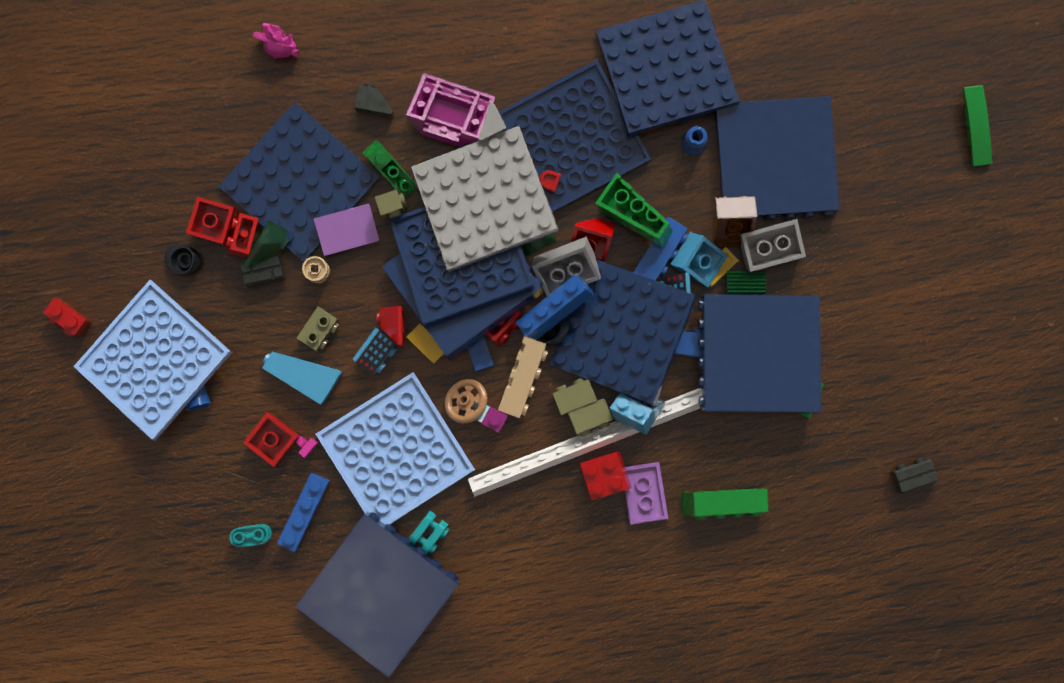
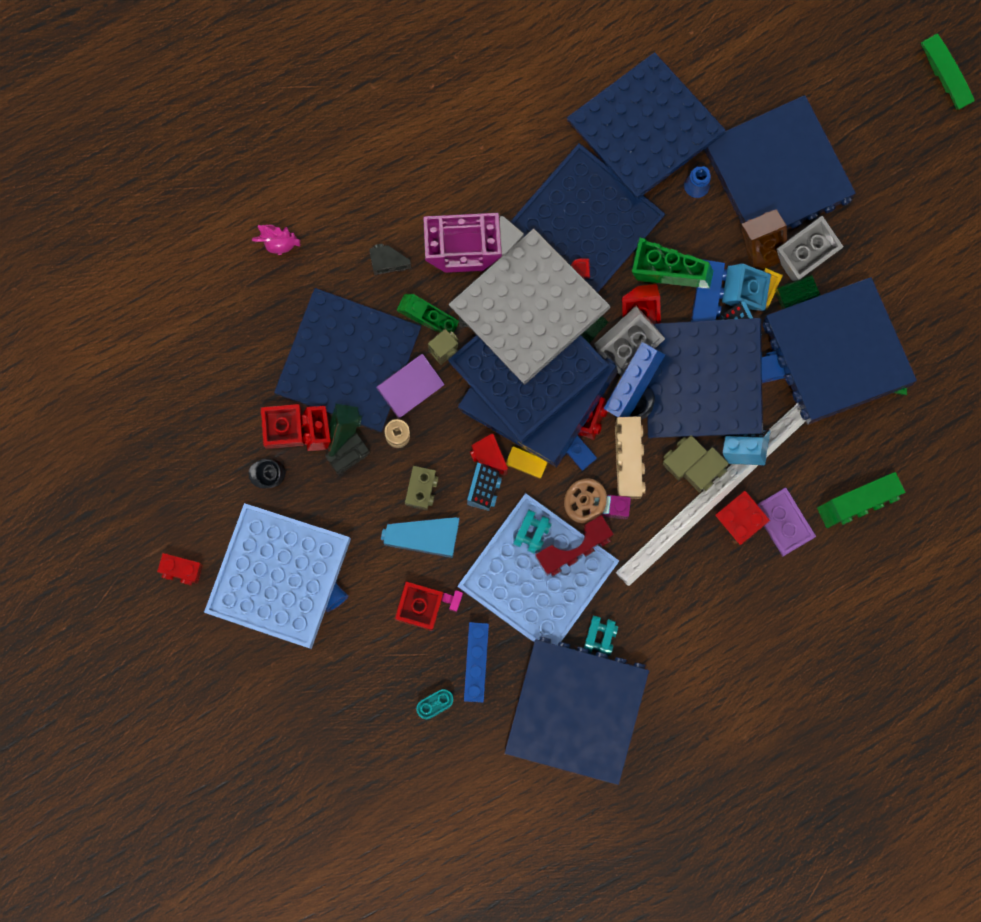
camera: 25 degrees left, 5 degrees down
none -> teal brick [513,510,552,554]
none -> dark red arch [535,515,614,577]

